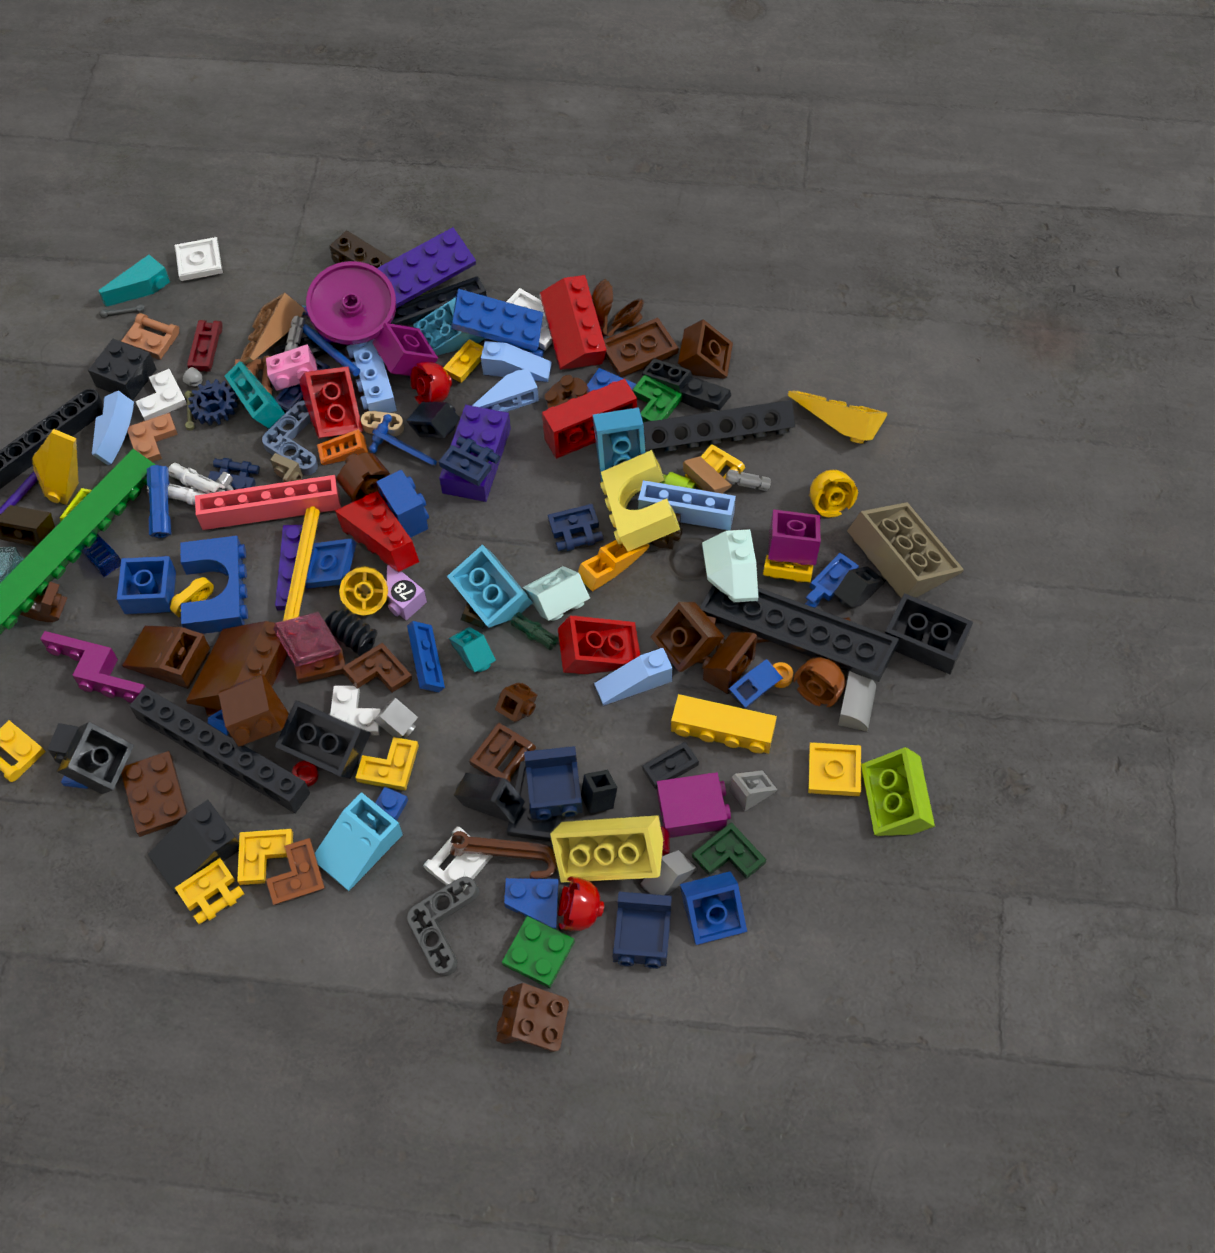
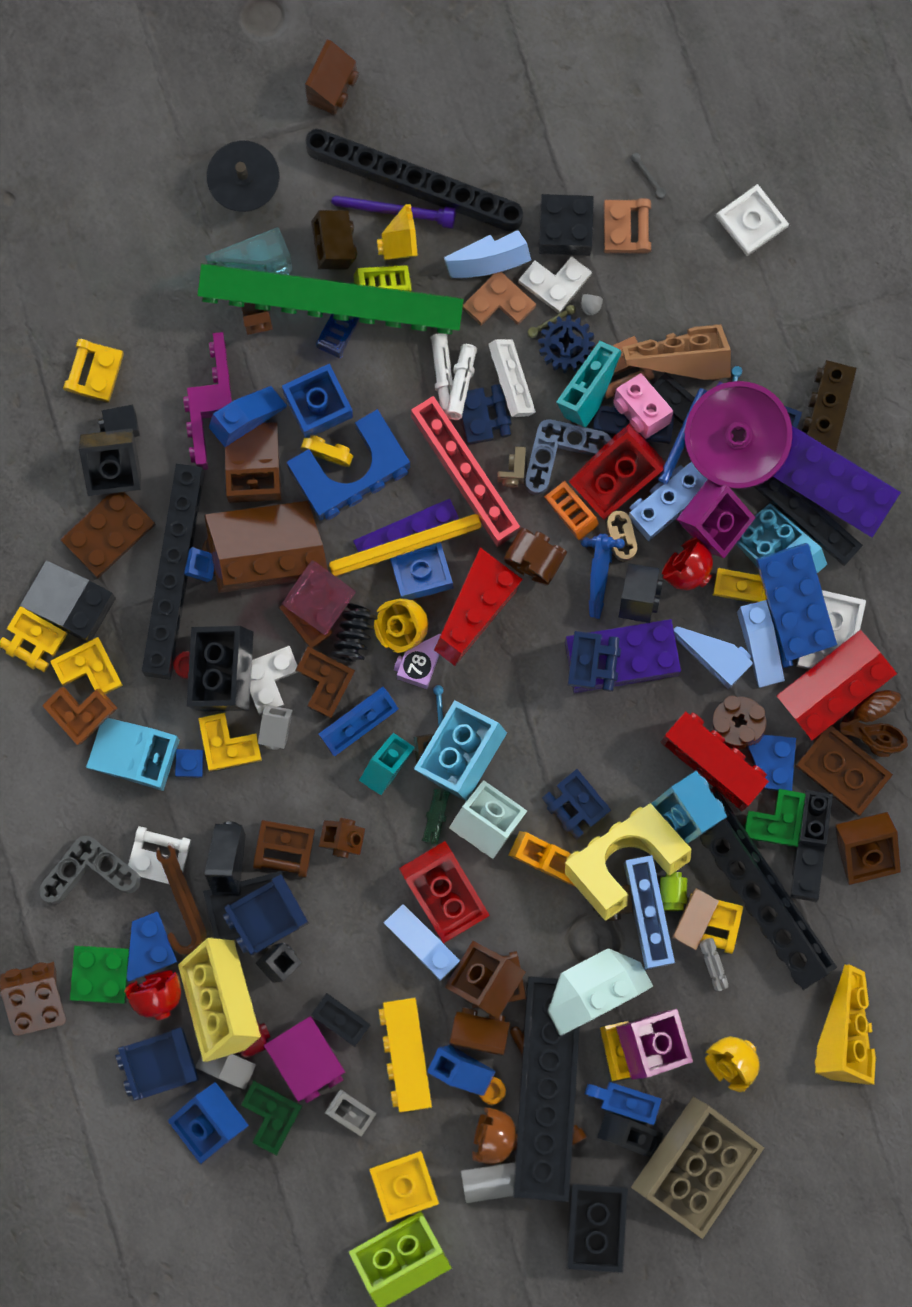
camera: 60 degrees right, 20 degrees up
teal slope [98,255,170,307] -> none
blue axle [147,465,171,538] -> none
dark red plate [187,320,223,372] -> none
light grey hand [216,472,234,491] -> none
reddish brown slope [218,674,289,747] -> none
light grey axle [285,316,305,352] -> none
blue brick [376,470,429,538] -> none
none -> blue slope [209,386,287,447]
none -> dark azure hinge [433,685,444,726]
none -> white plate [488,339,536,417]

